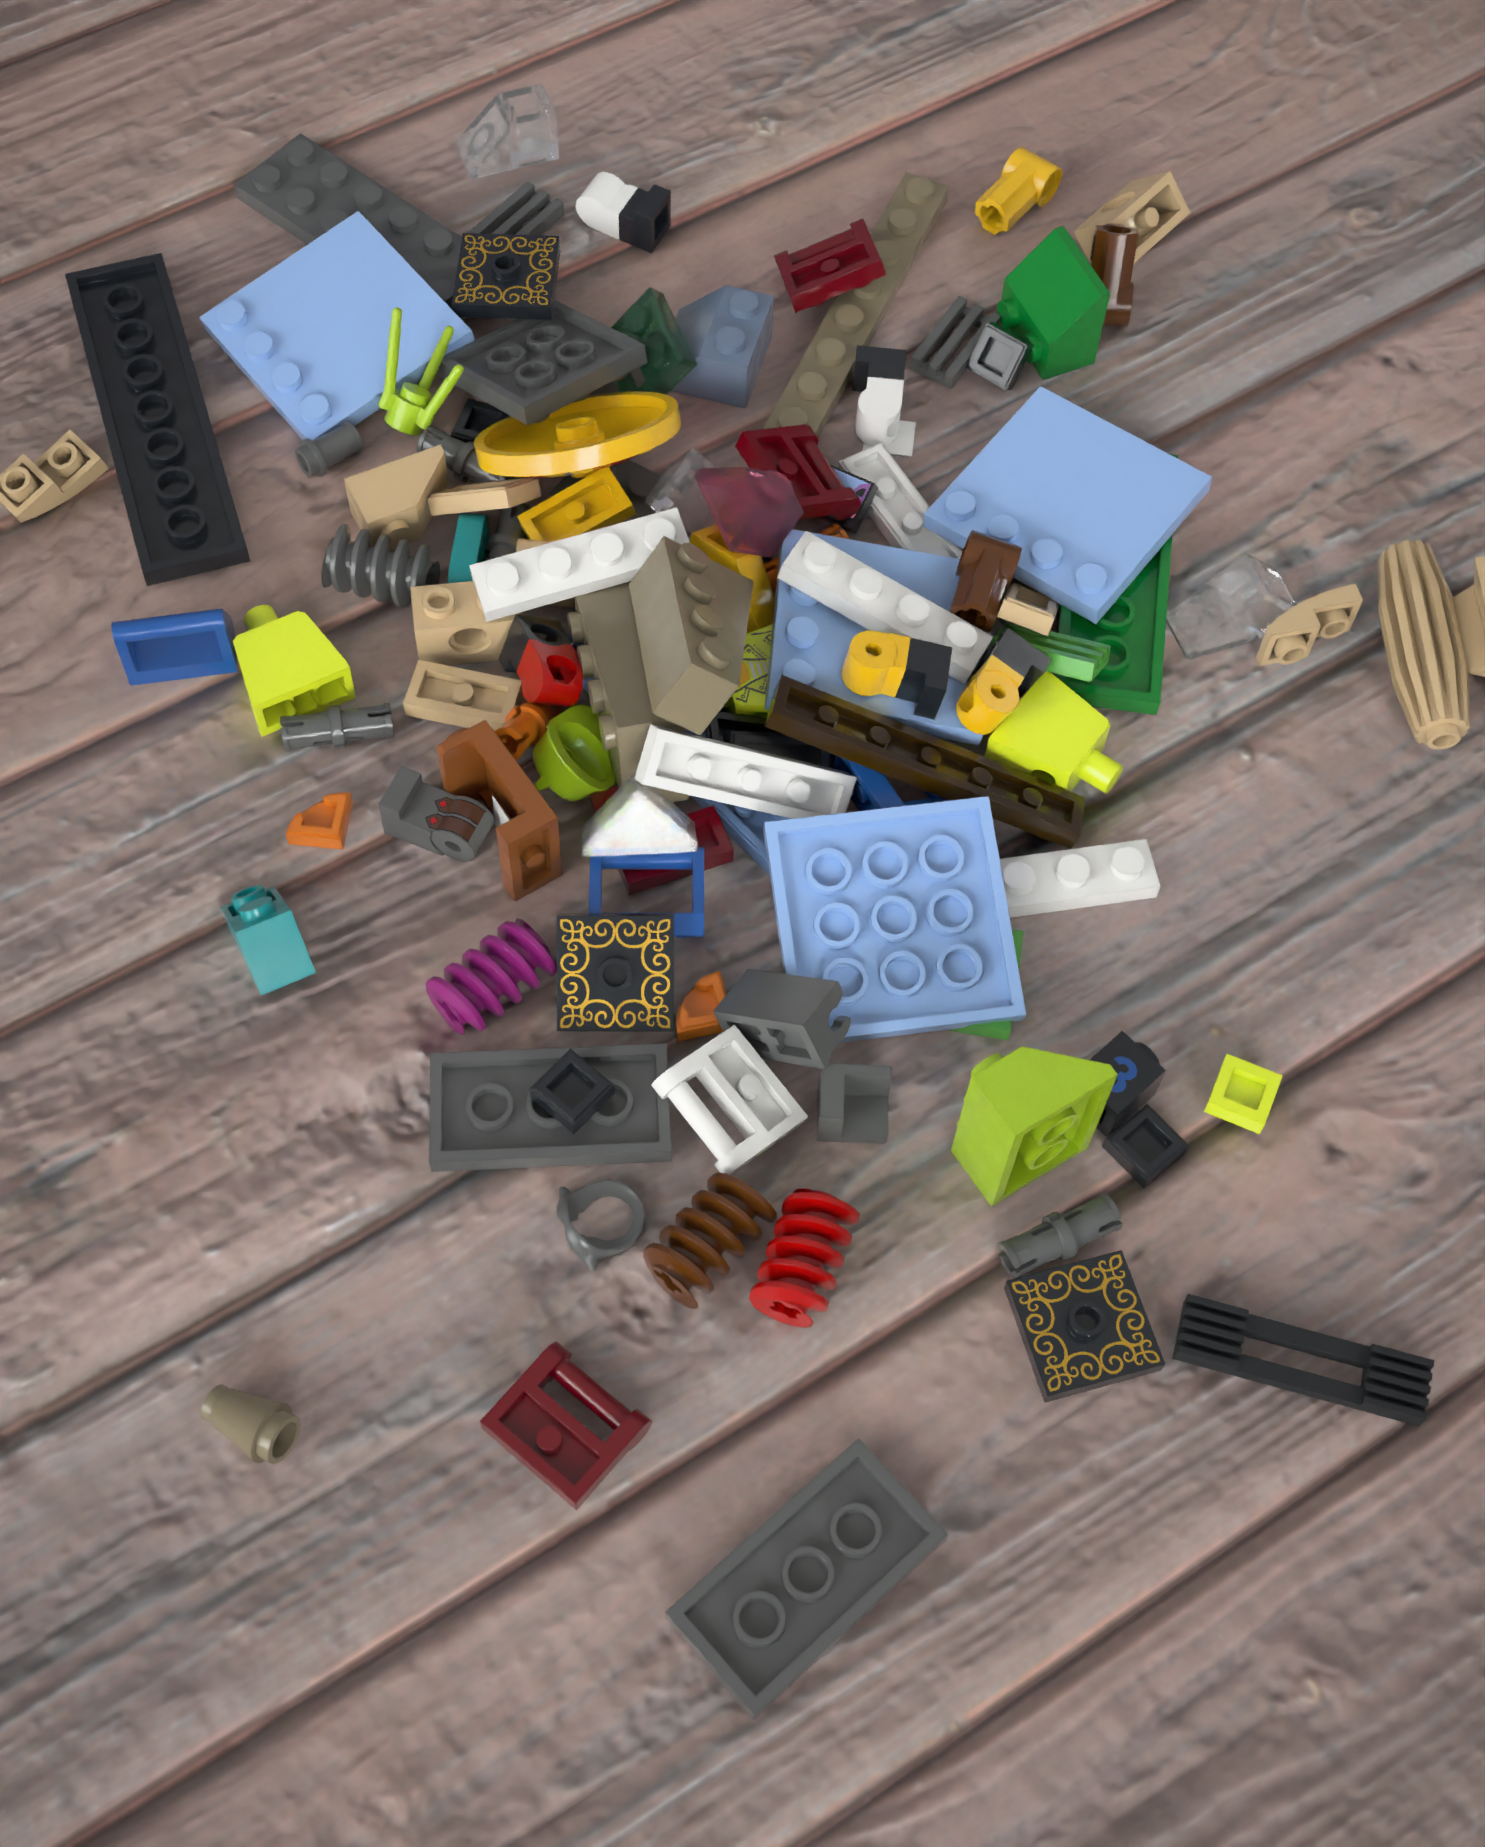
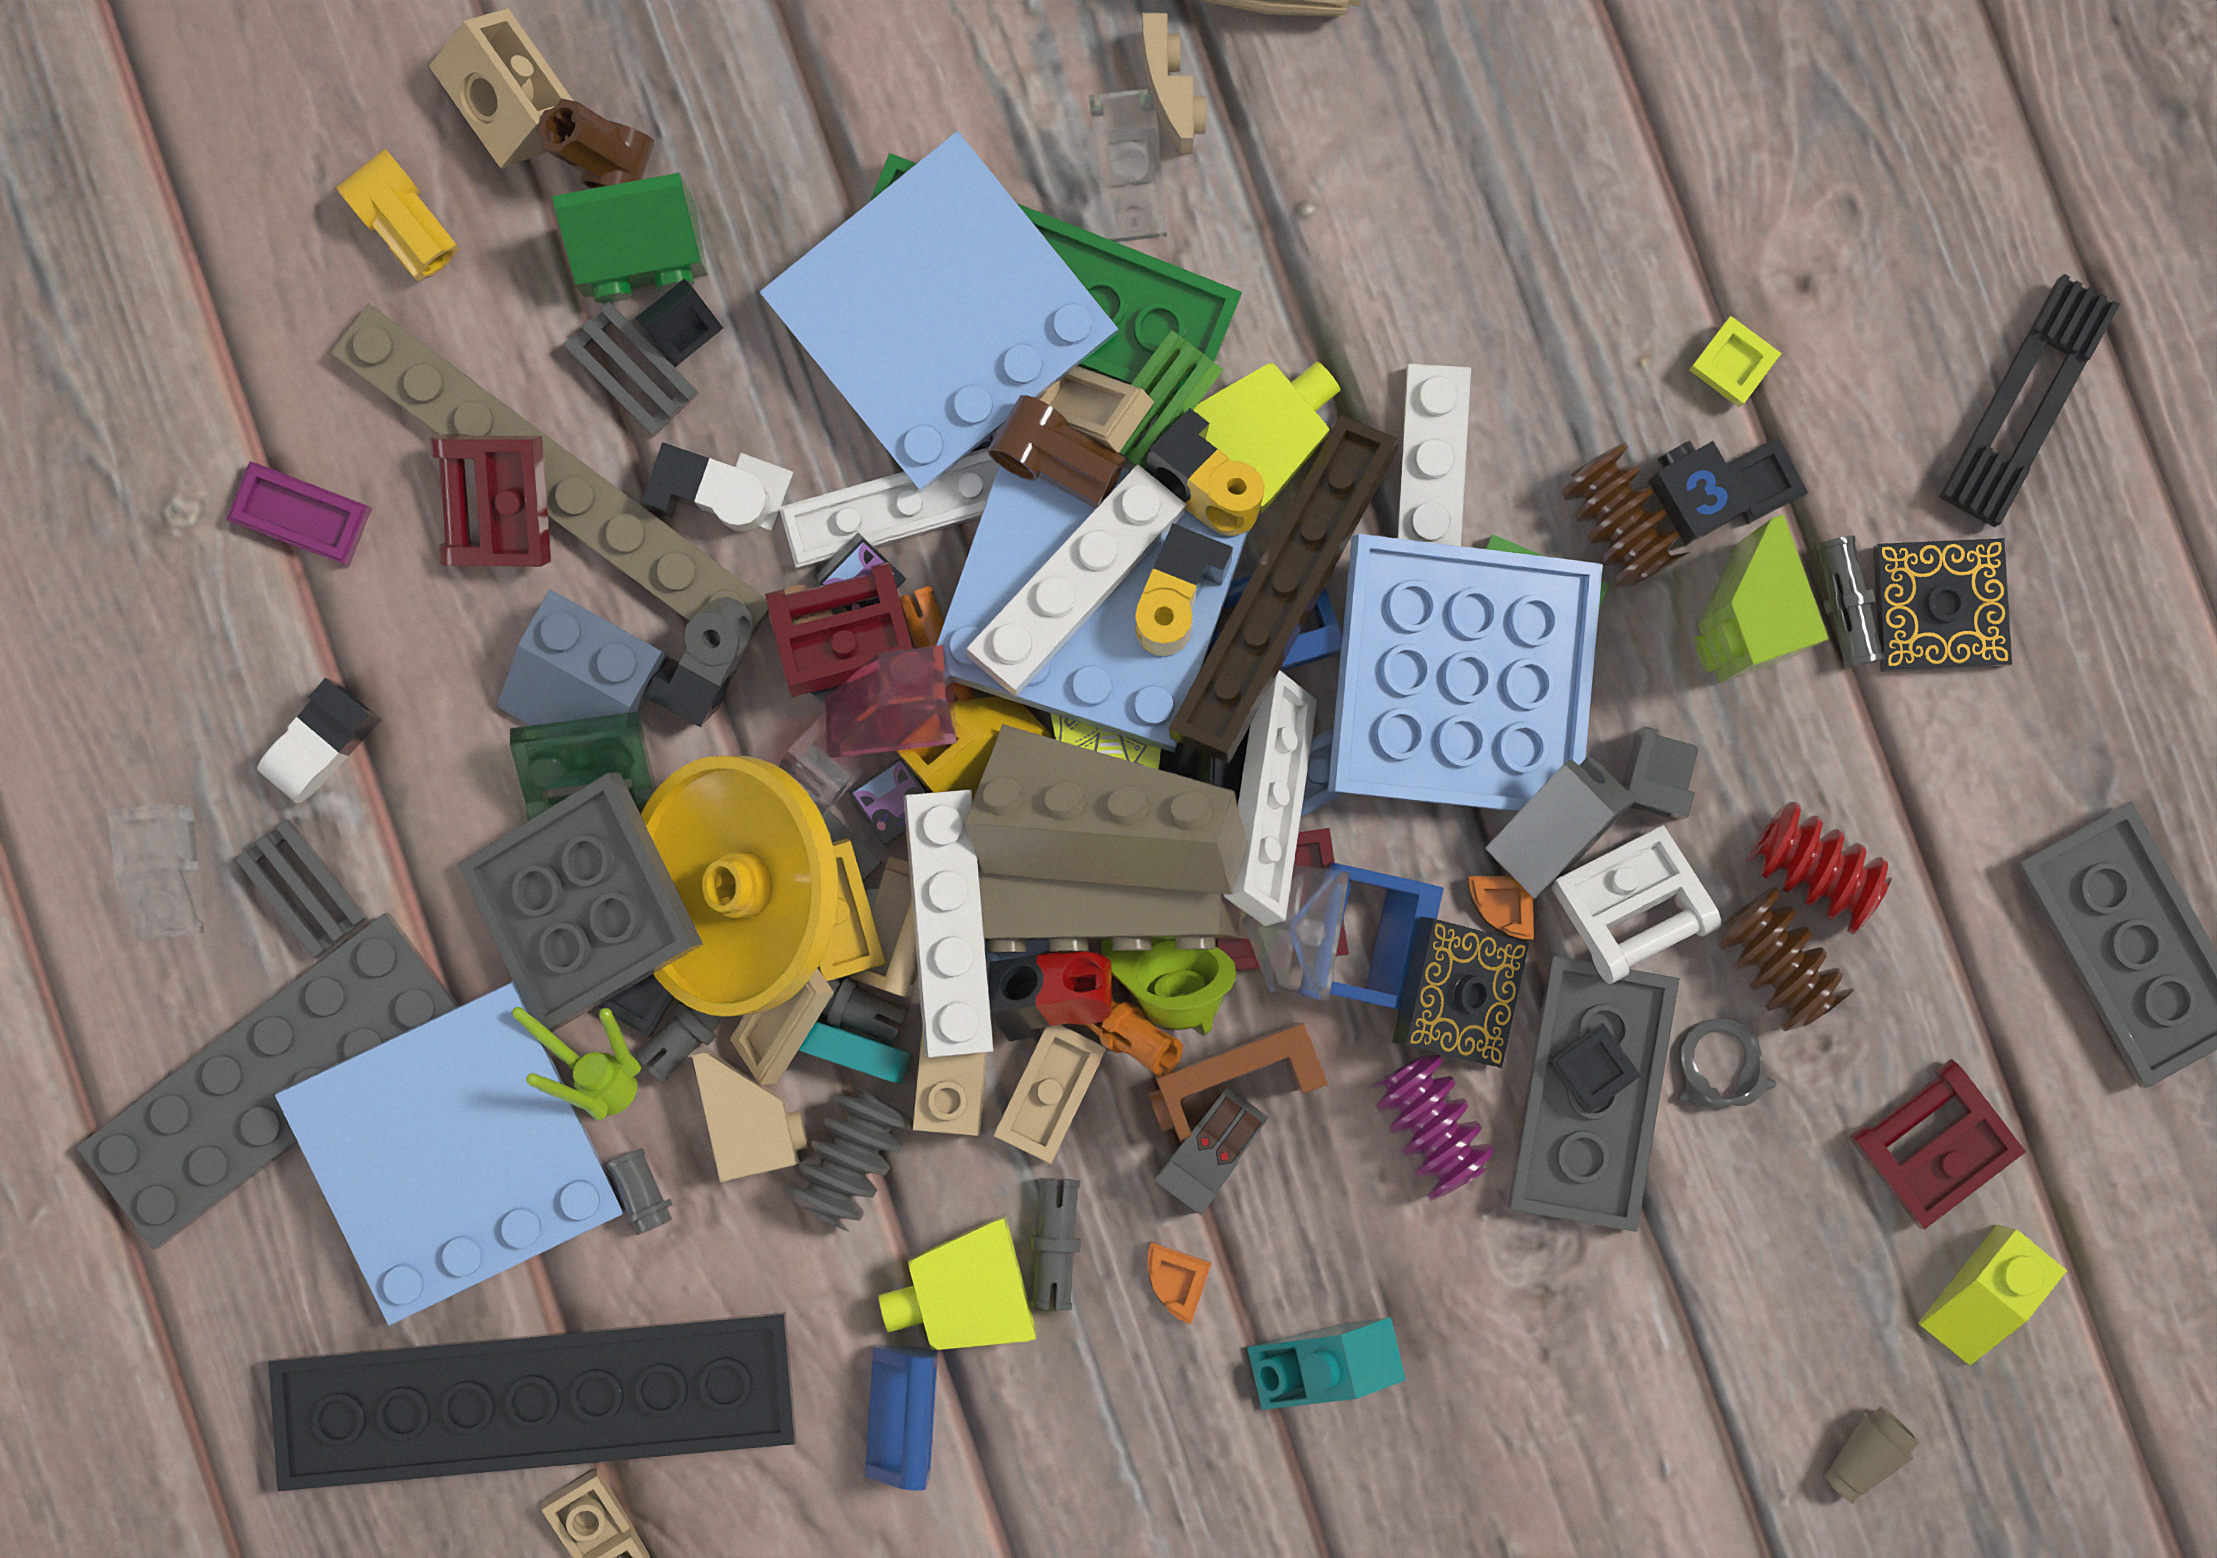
camera: 75 degrees left, 25 degrees up
black plate [452,233,561,320] -> none
none -> magenta tile [226,461,372,567]
none -> leg [644,597,754,727]
none -> reddish brown piece [1562,442,1690,588]
none -> neon yellow slope [1917,1224,2067,1366]

